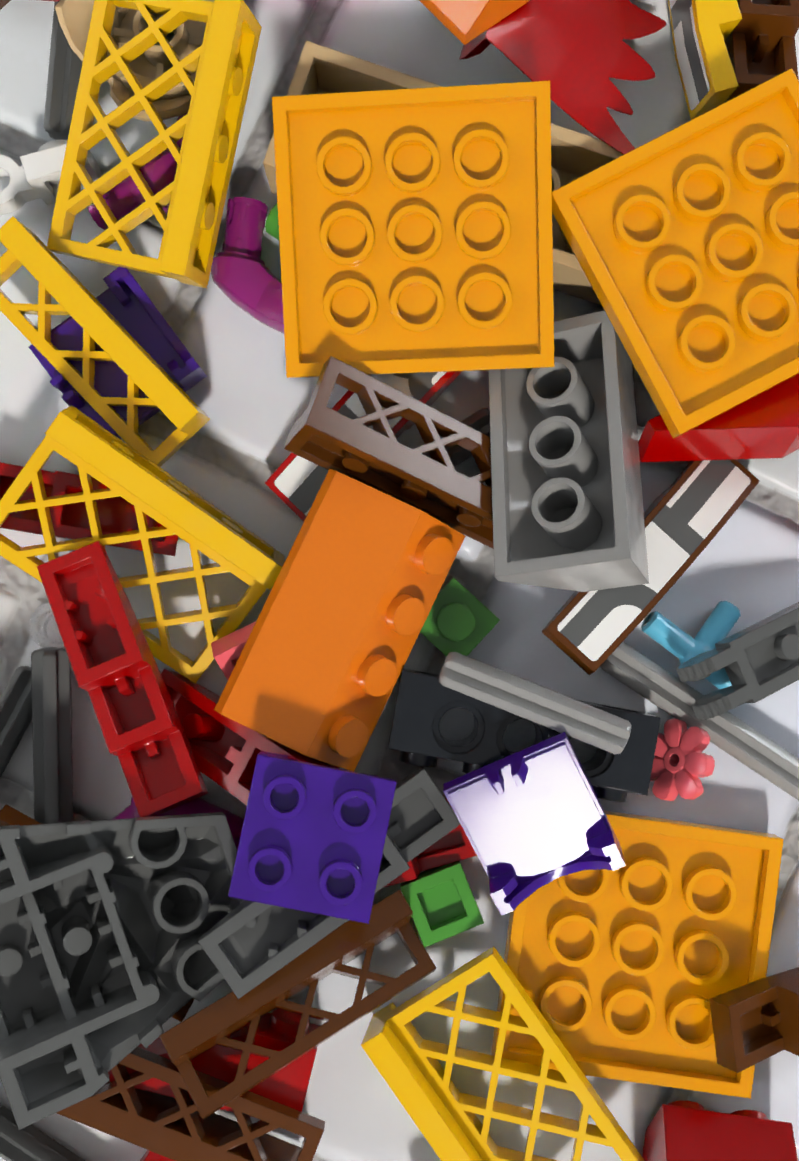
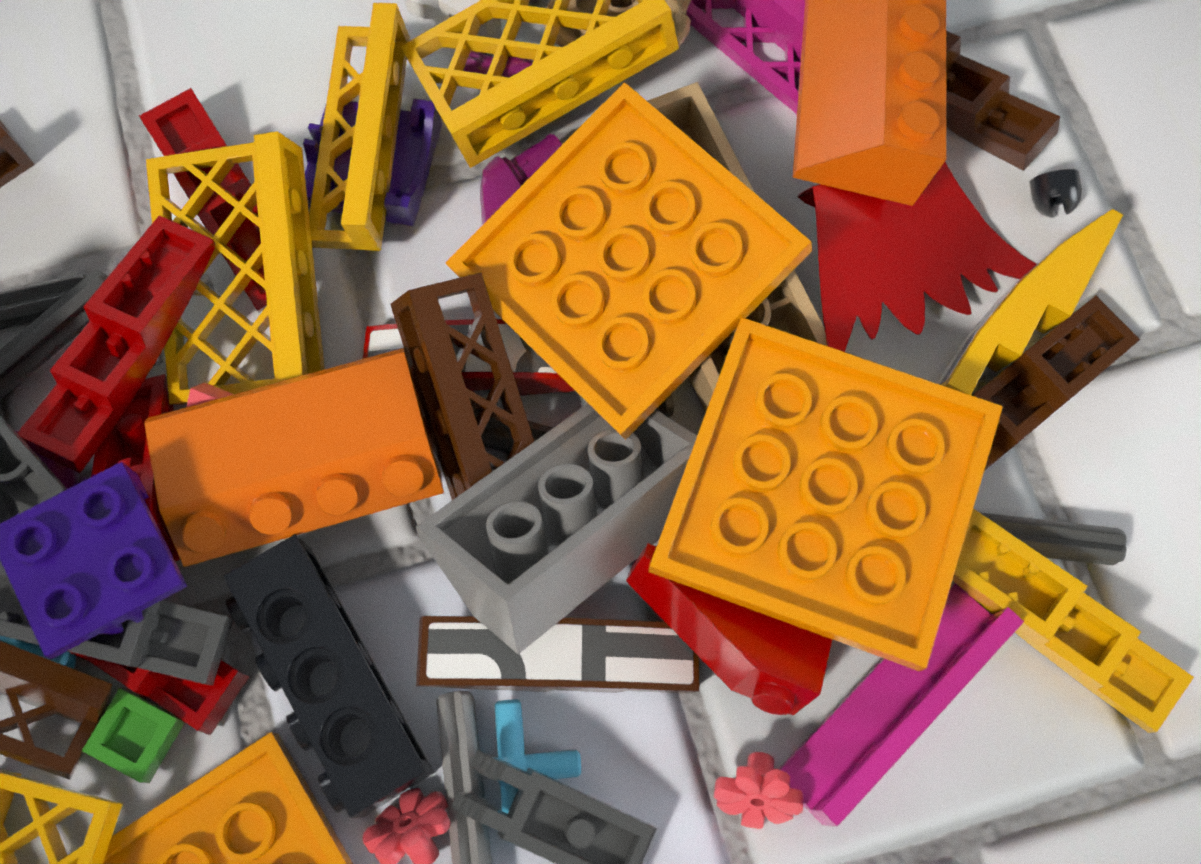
camera: 55 degrees right, 15 degrees down
bright green plate [420,577,500,657] -> none
light grey axle [439,652,632,754] -> none
piece [443,732,626,916] -> none

